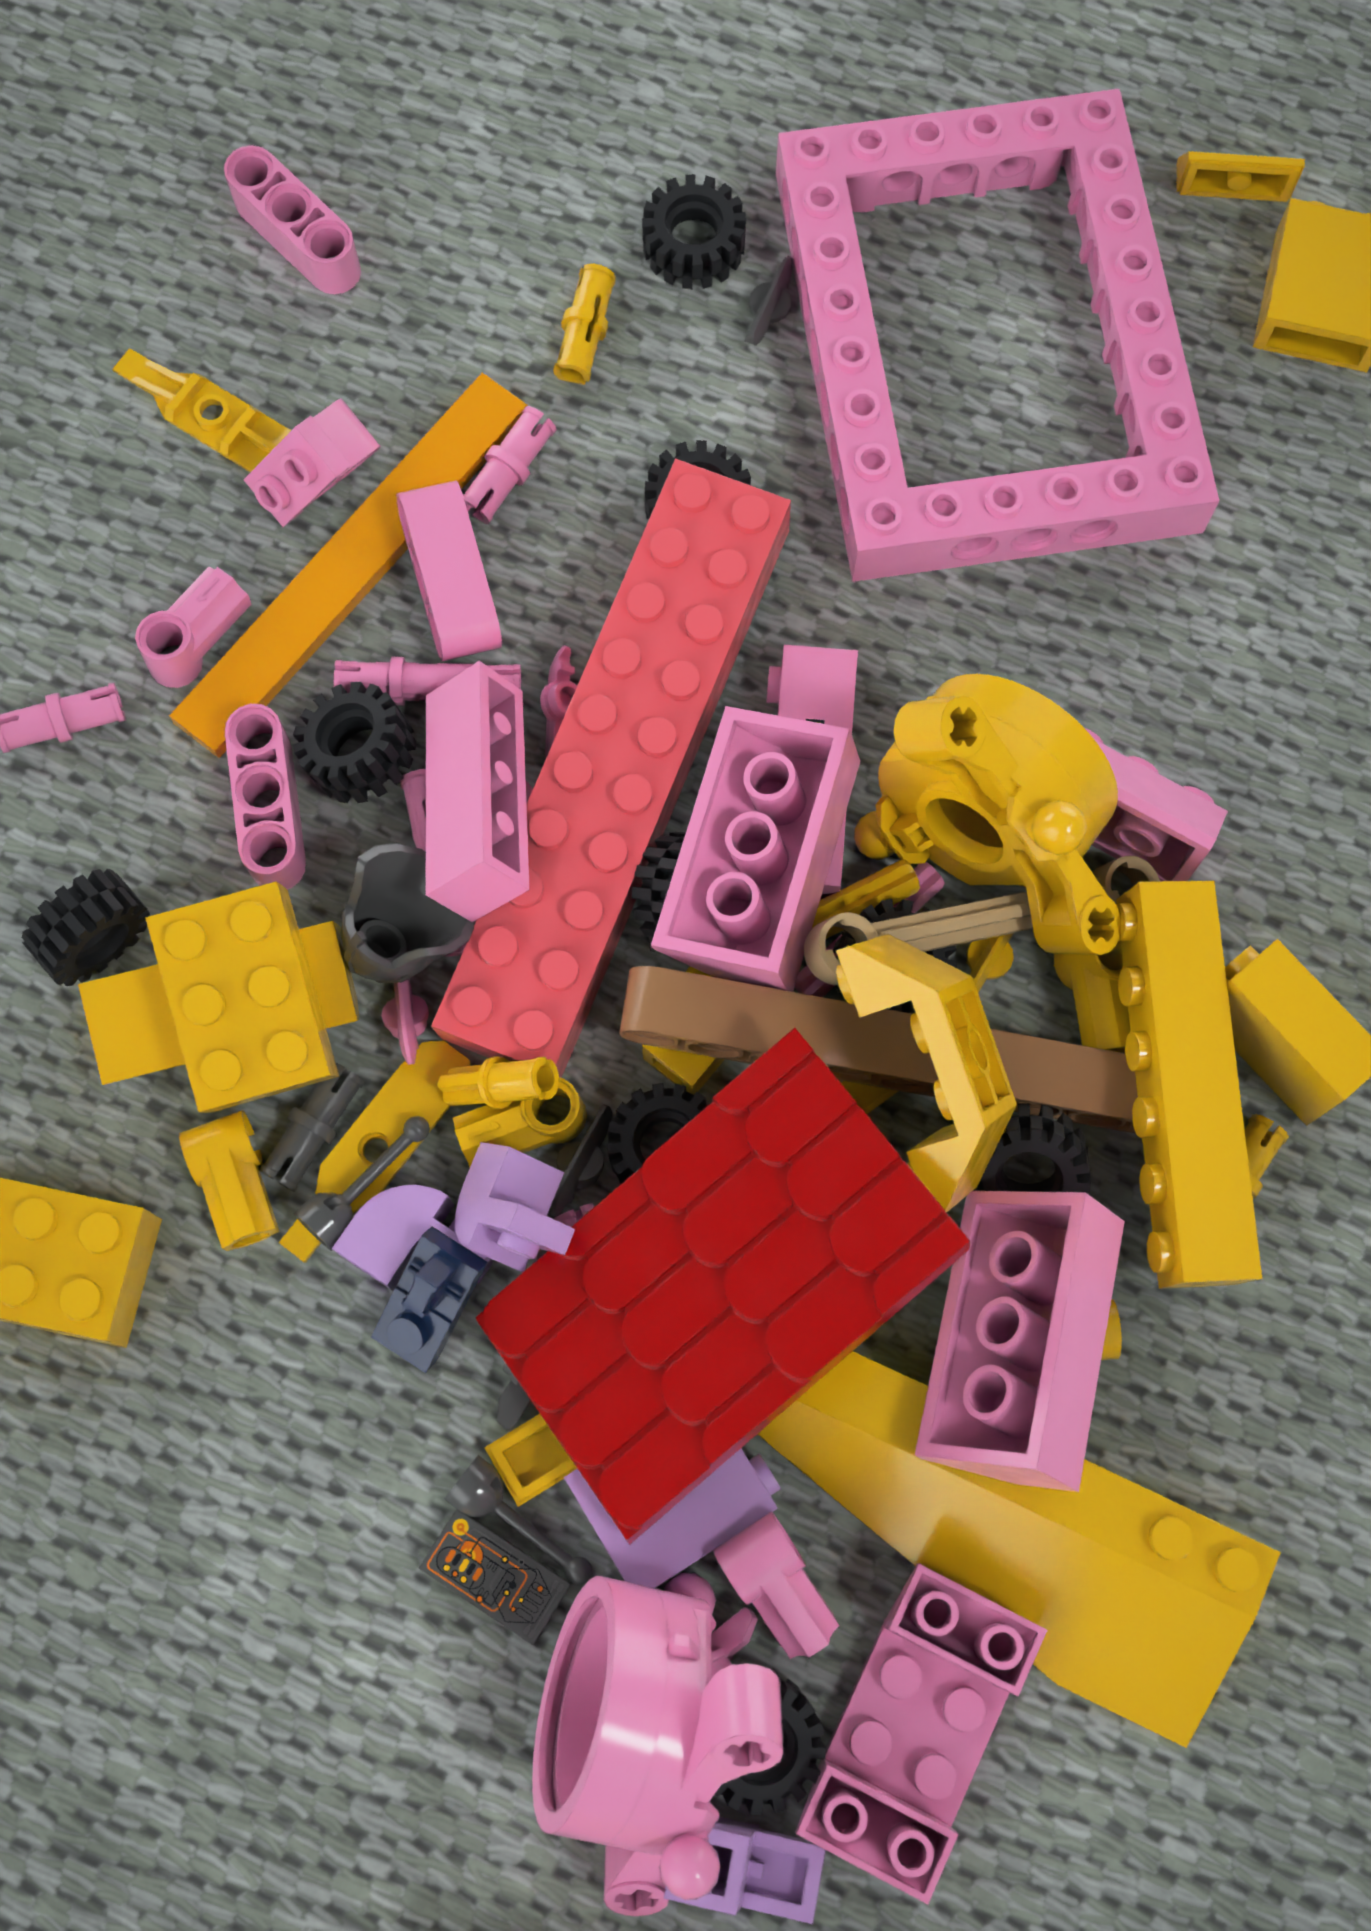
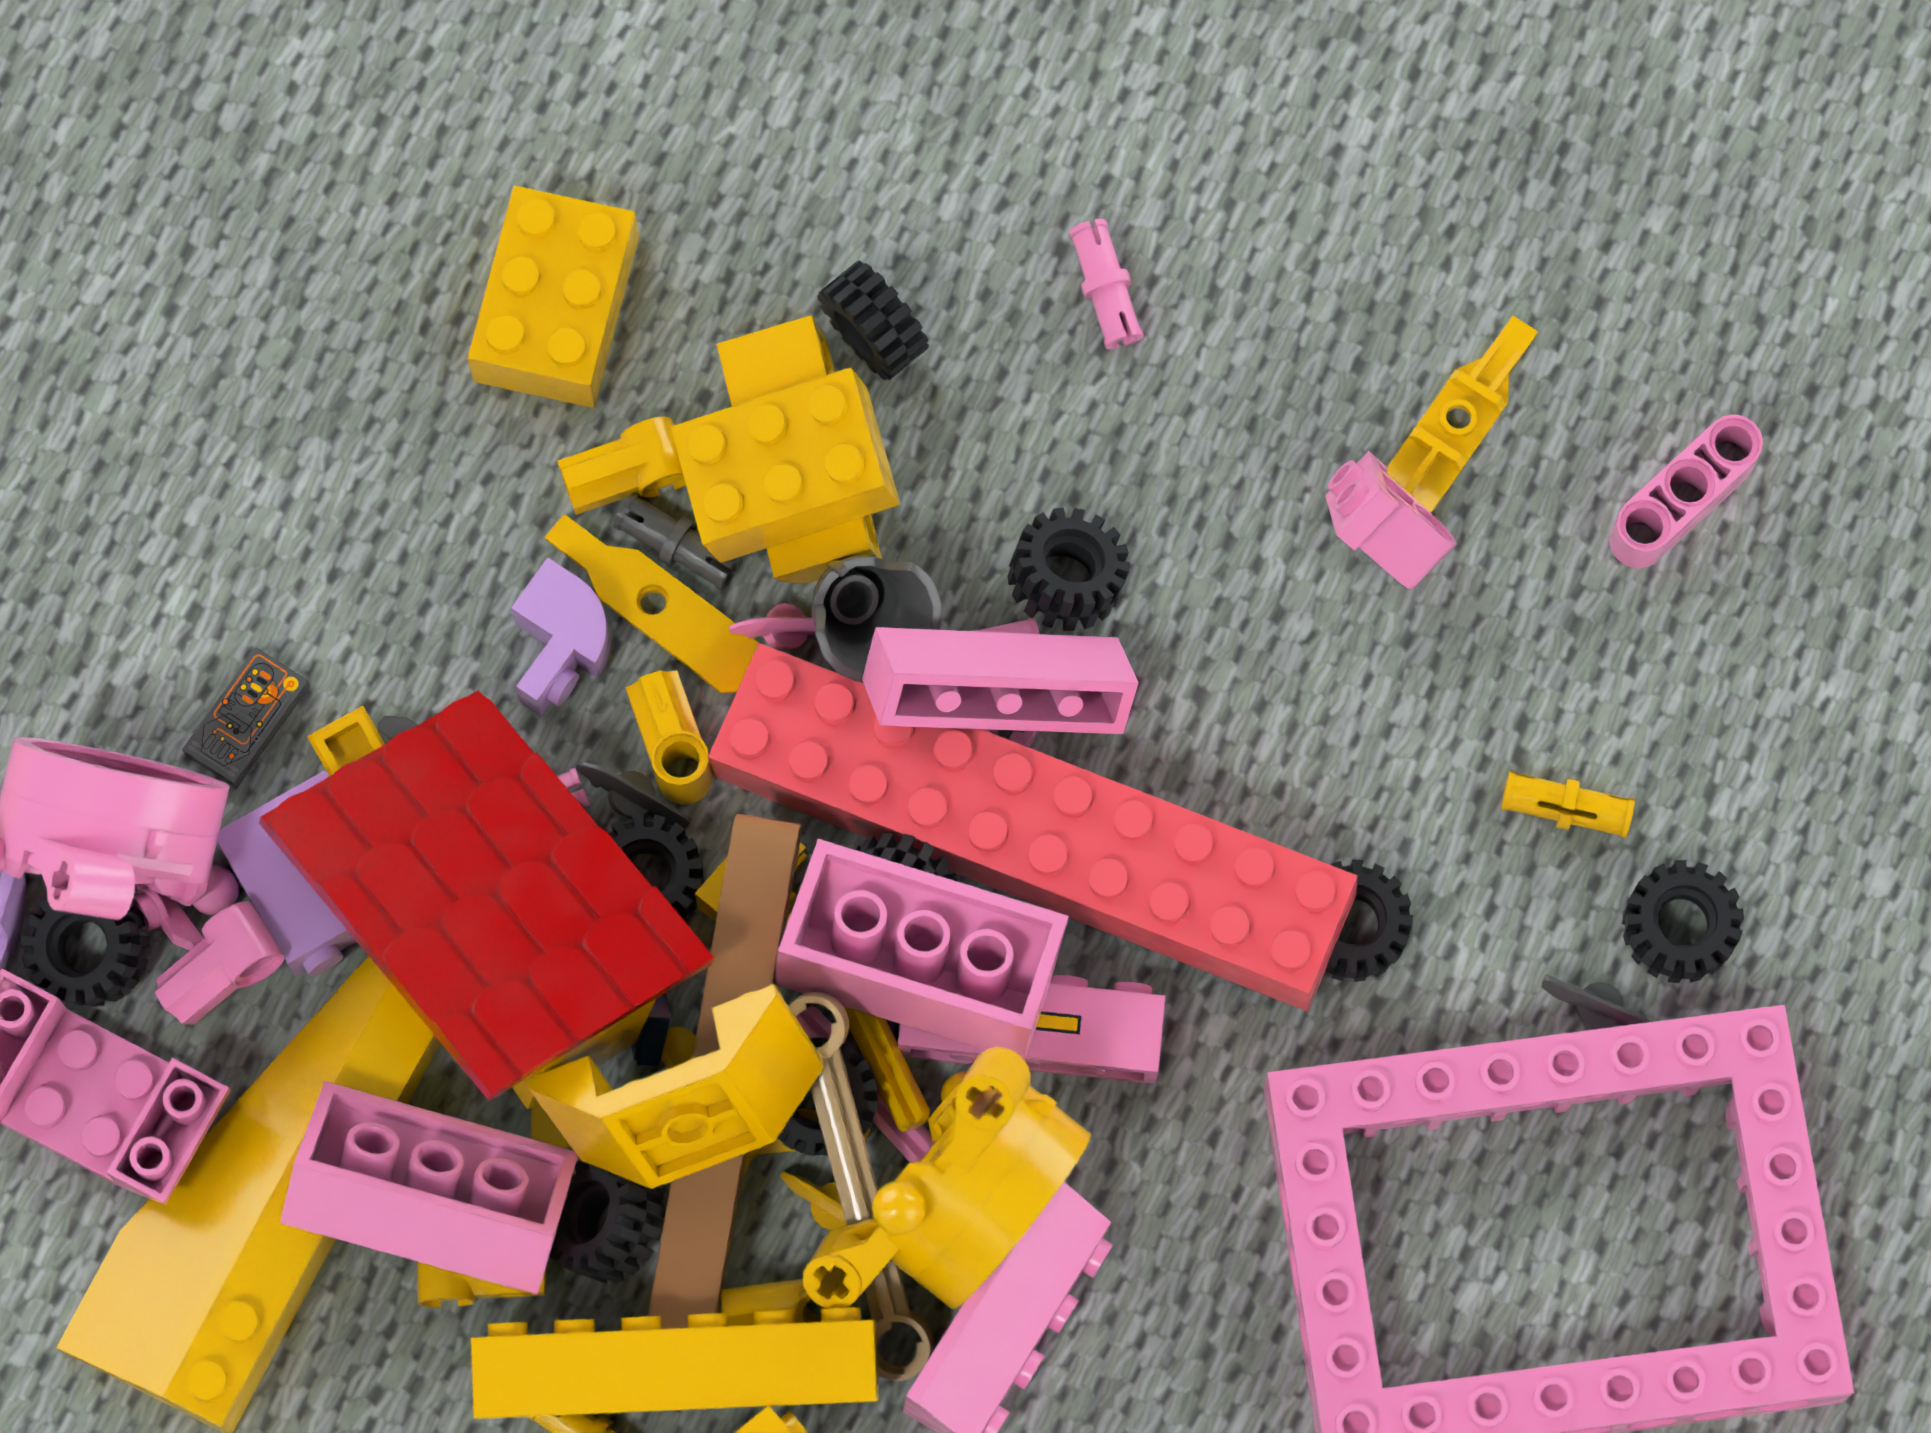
camera: 90 degrees right, 0 degrees up
bright pink piece [135,567,252,688] -> none
light orange tile [169,372,528,758] -> none
bright pink beam [225,704,306,889] -> none
dark grey hinge [294,1116,430,1251] -> none
bright pink pin [334,657,521,706] -> none
dark blue hinge [371,1226,488,1373] -> none
bright pink beam [396,481,502,662] -> none
yellow axle [438,1056,559,1109] -> none
dark grey hinge [444,1455,592,1585] -> none
lavender brick [455,1142,575,1272] -> none
bright pink pin [463,406,557,524] -> none
bright pink piece [540,646,577,760] -> none

